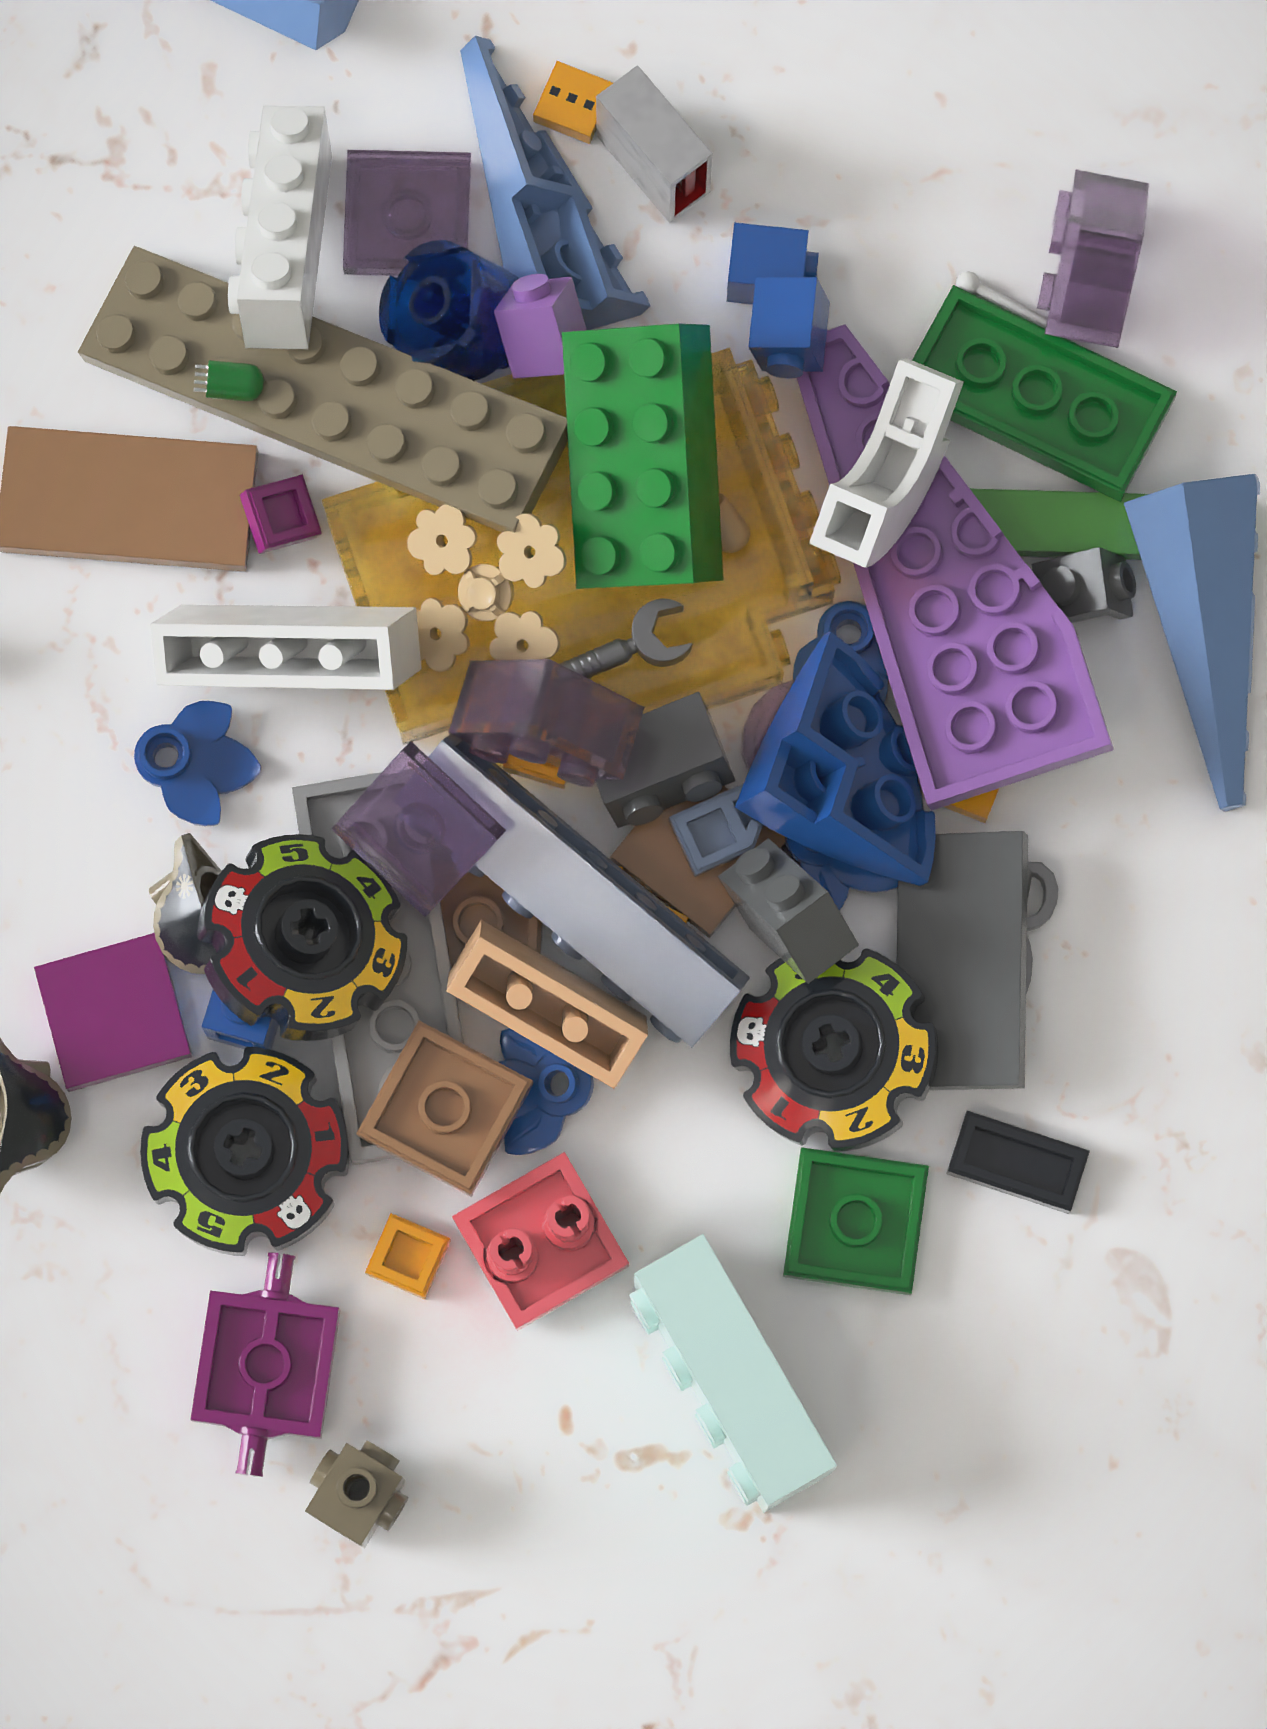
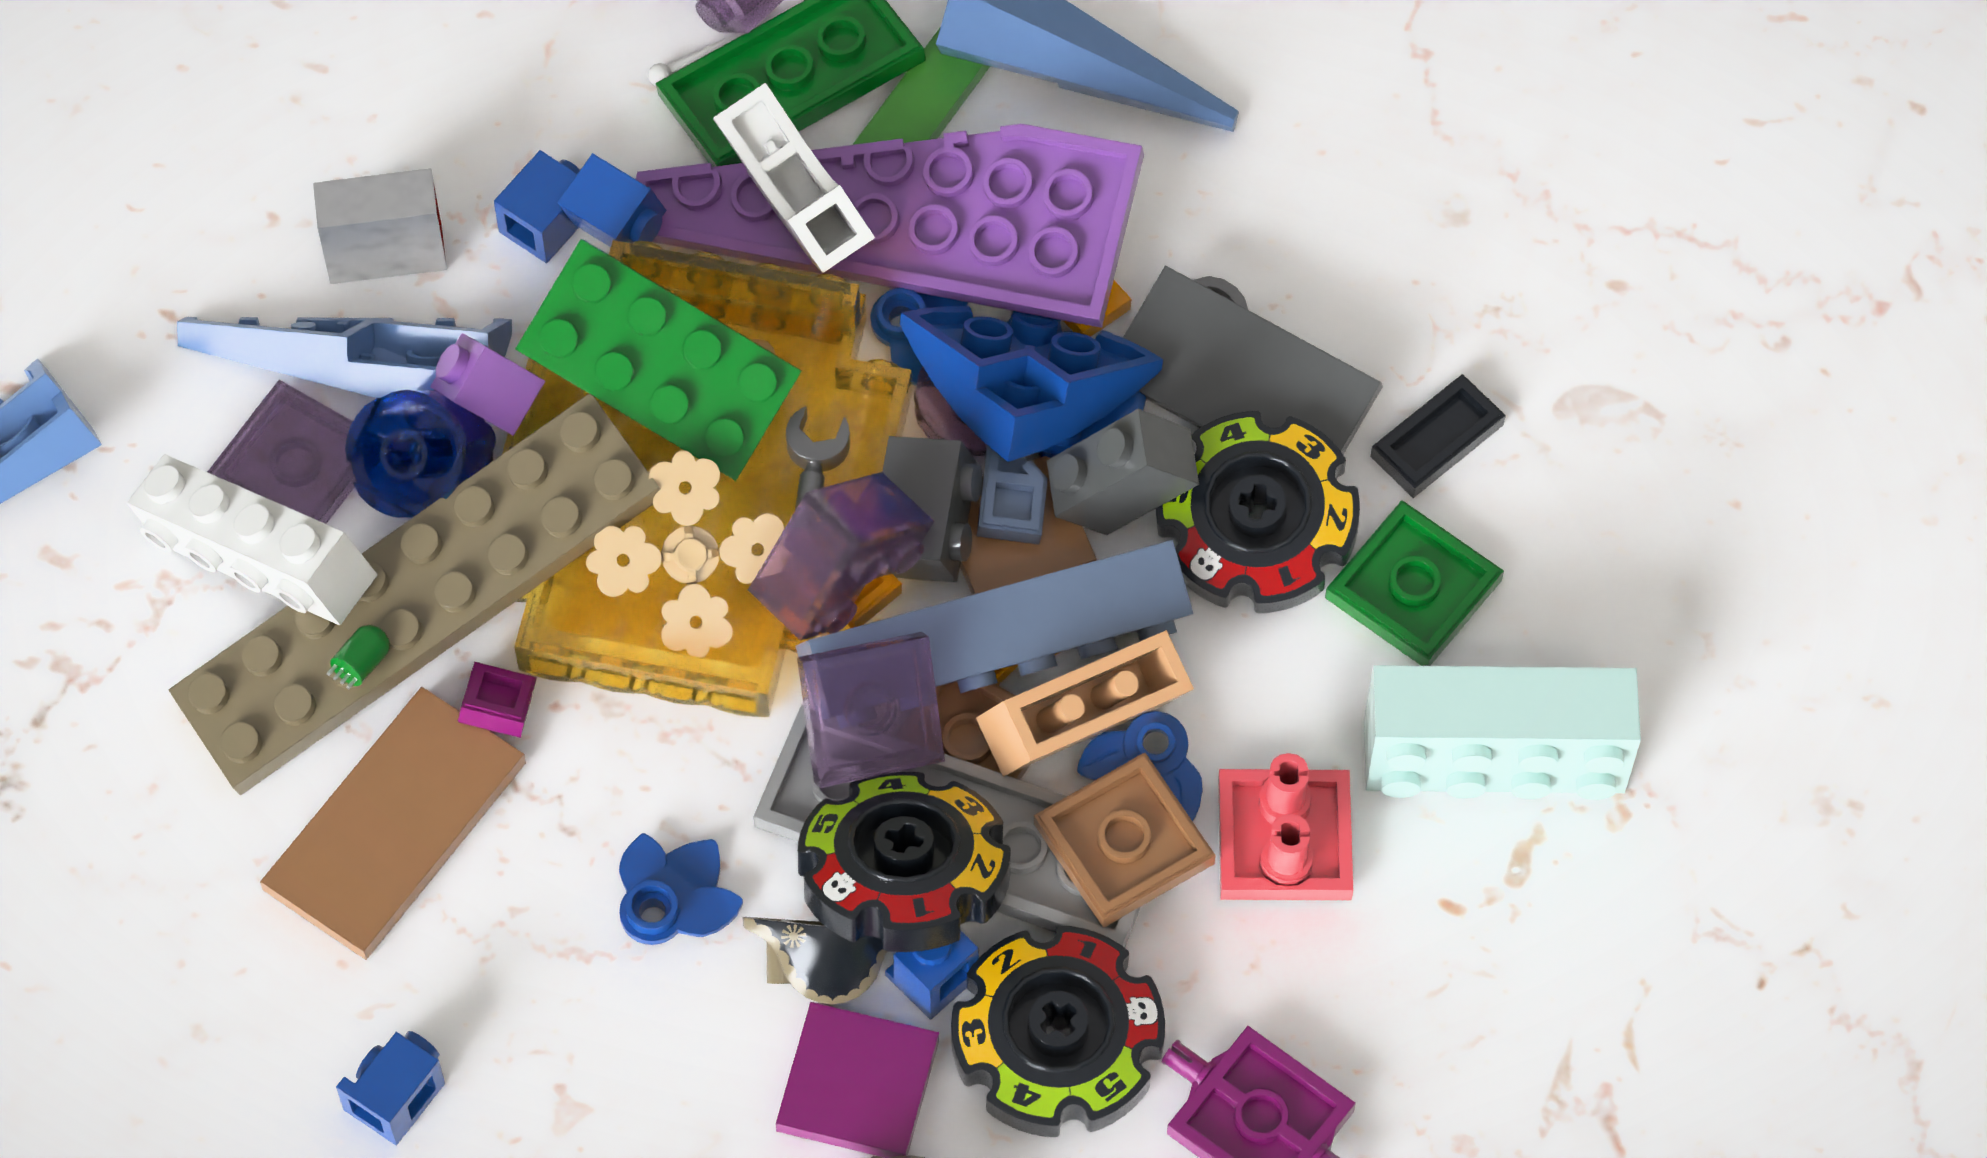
camera: 60 degrees left, 15 degrees down
white brick [150,604,422,690] -> none
dark tan brick [305,1440,409,1549] -> none
light orange tile [365,1213,451,1300] -> none
light orange tile [533,61,613,144] -> none
dark grey bracket [1031,547,1136,623] -> none

